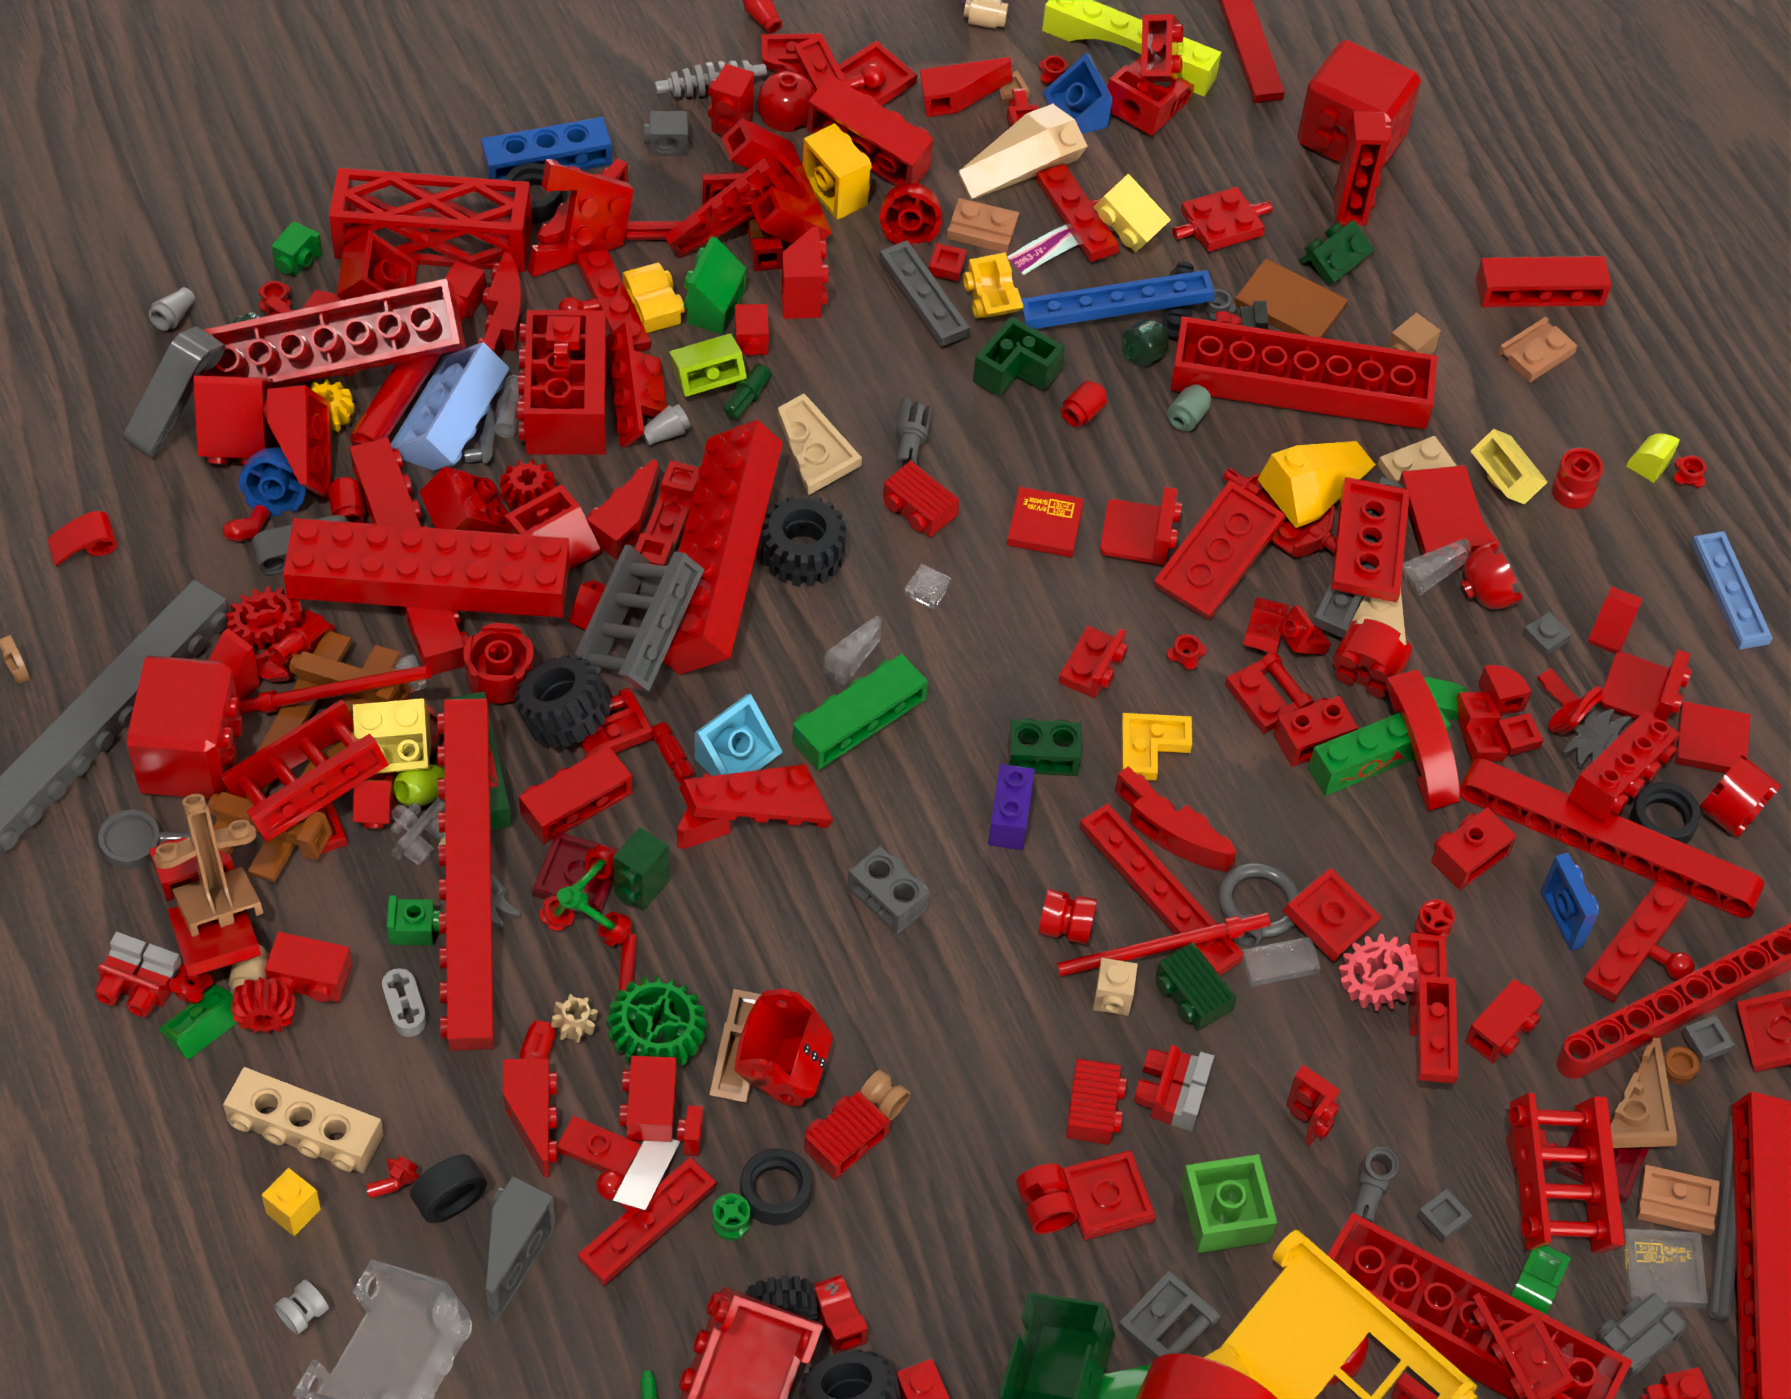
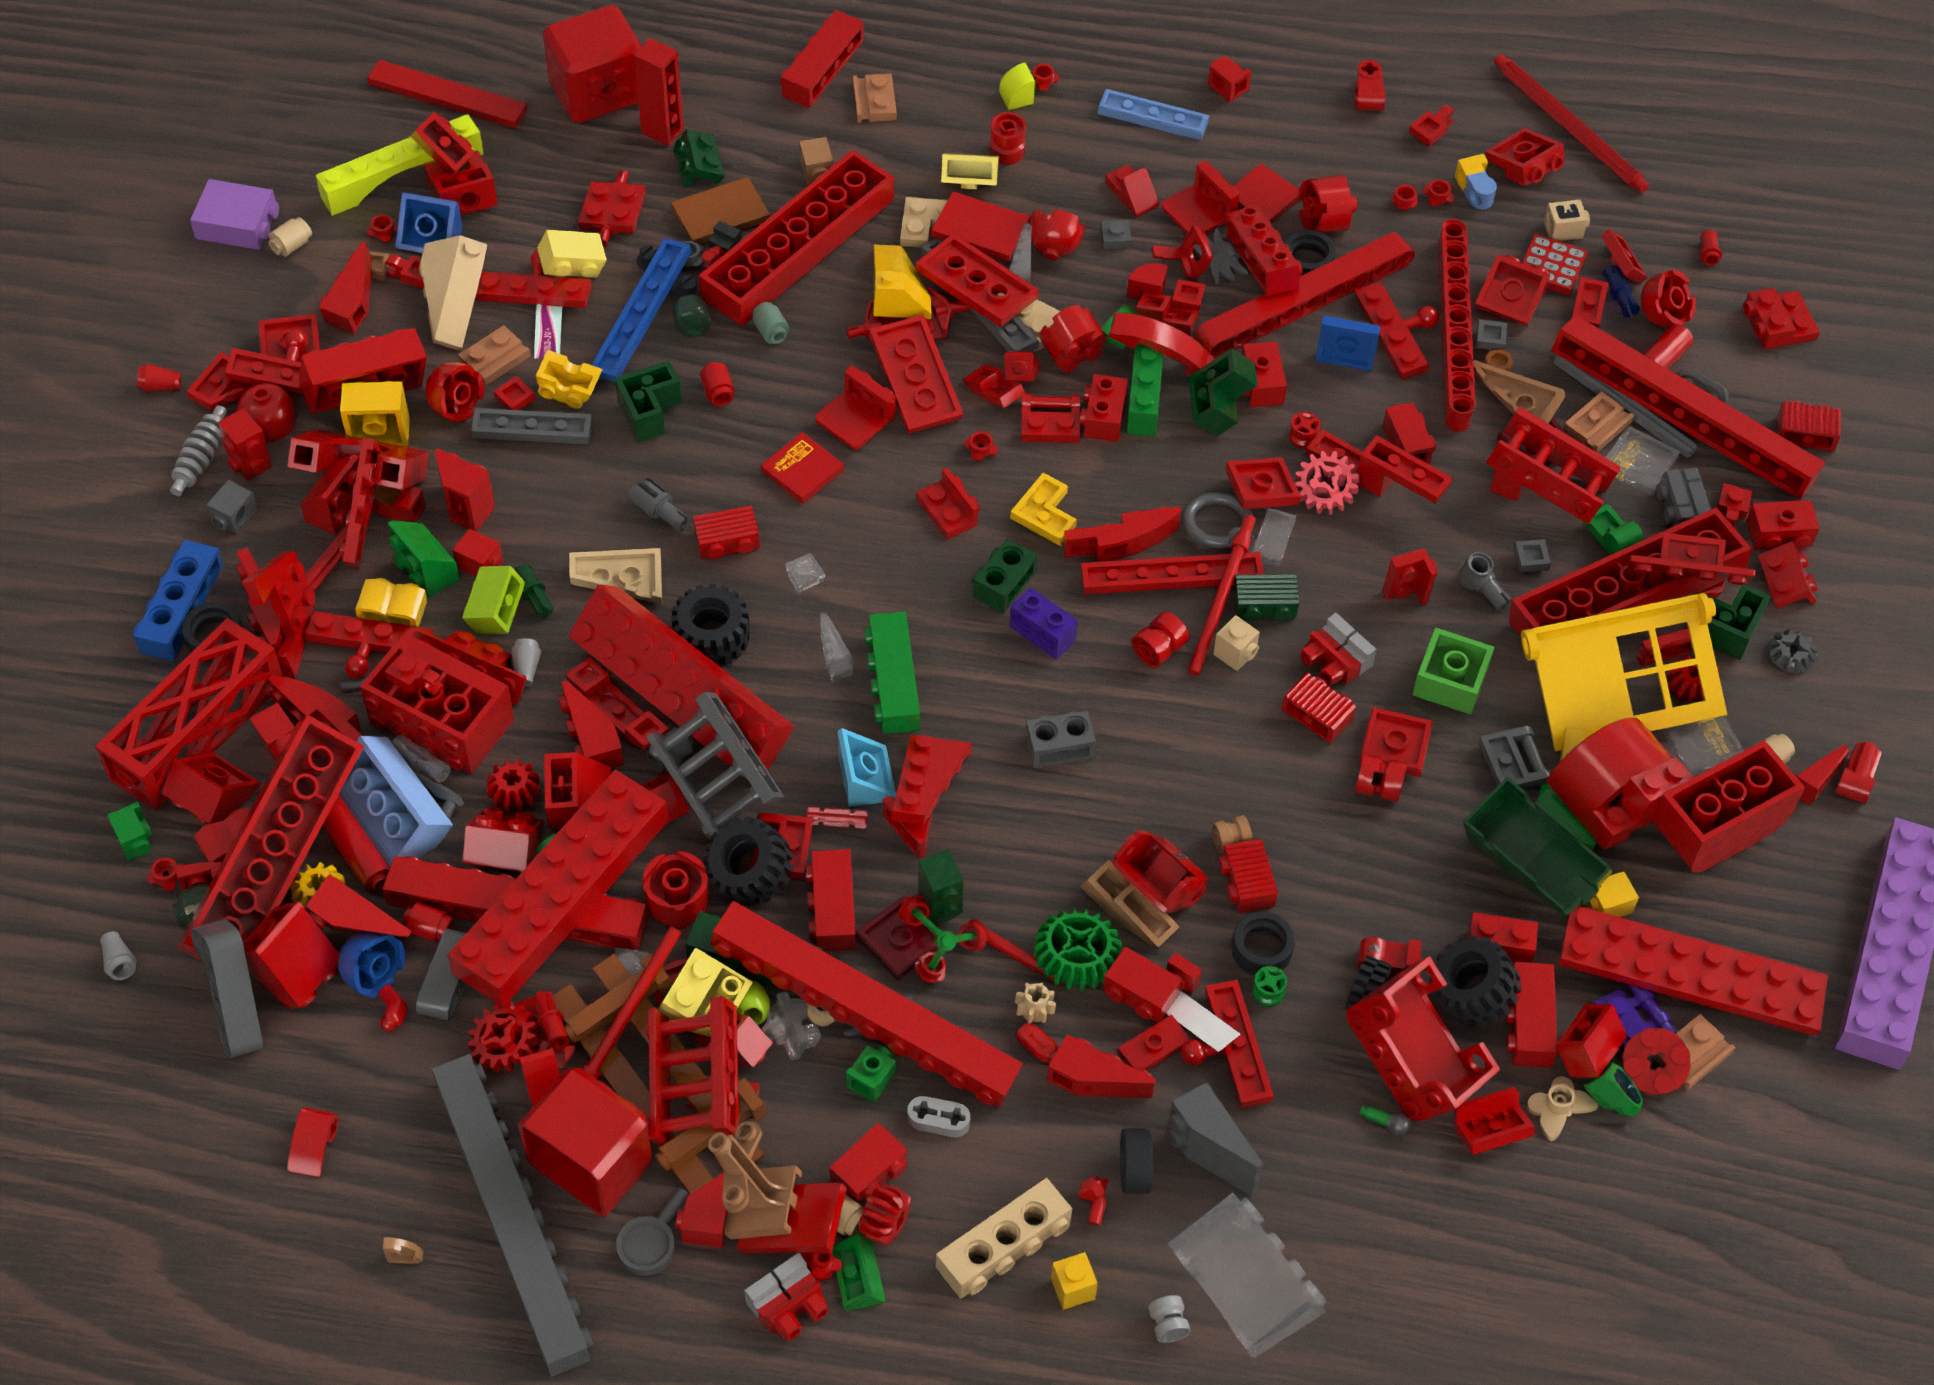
camera: 55 degrees left, 0 degrees up
none -> dark green brick [1188,349,1258,436]

